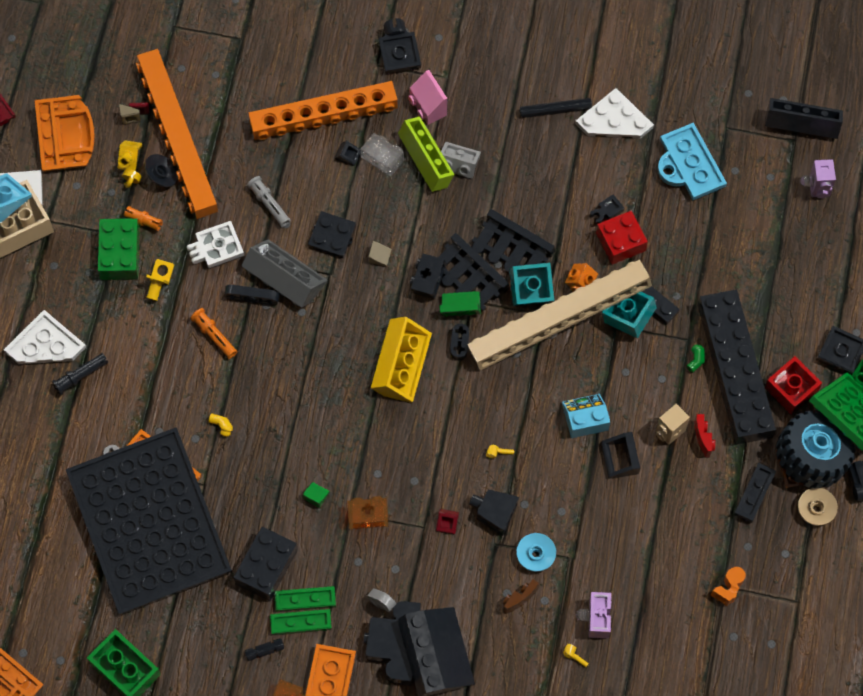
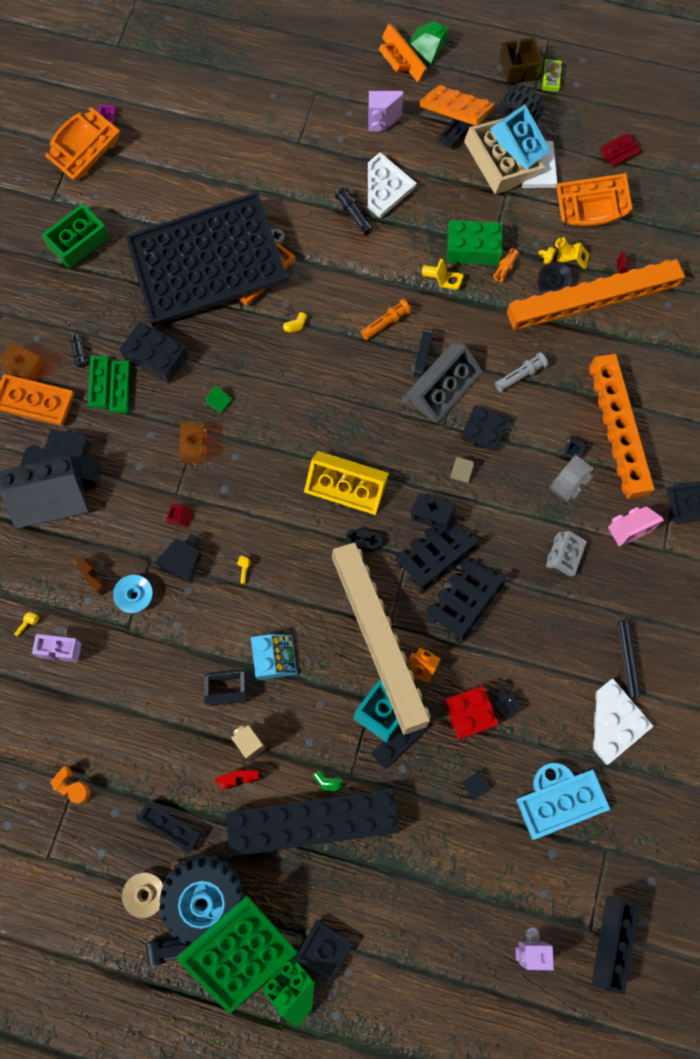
camera: 95 degrees right, 5 degrees up
dark tan slope [119,104,141,124] -> none
white piece [186,221,244,268] -> none
light grey beam [367,588,396,612] -> none
lime brick [398,117,454,192] -> none
green panel [440,291,481,317] -> none
teal brick [509,263,554,306] -> none
red brick [765,356,822,415] -> none
none -> black tile [461,771,490,800]

